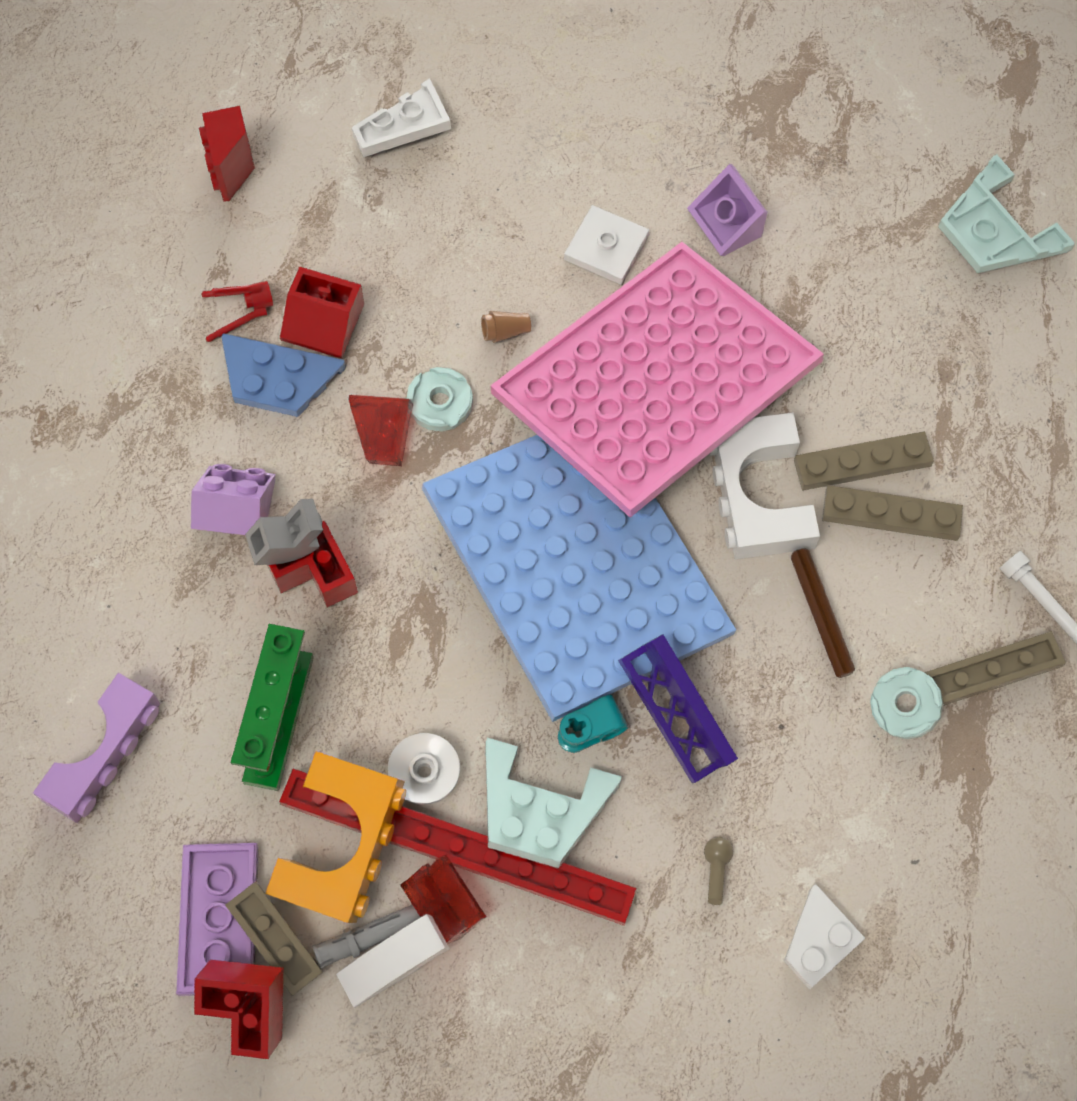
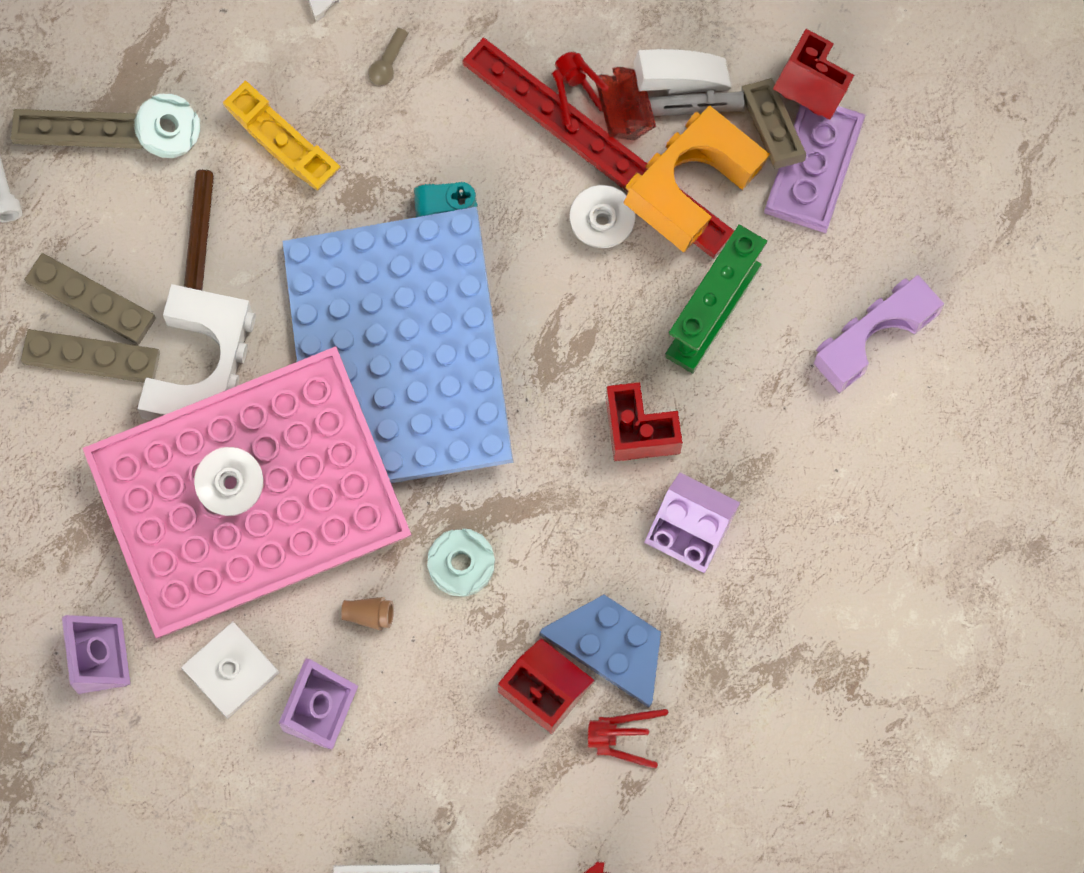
camera: 160 degrees left, 5 degrees up
light grey brick [245,499,323,565] -> none
clear red wing [348,395,413,466] -> none
light aqua wing [485,737,622,868] -> none
dark purple fence [618,634,738,784] -> none
none -> white dish [194,447,264,516]
none -> yellow slope [223,80,341,191]
none -> lavender slope [279,658,358,750]
none -> red plant [552,52,609,128]

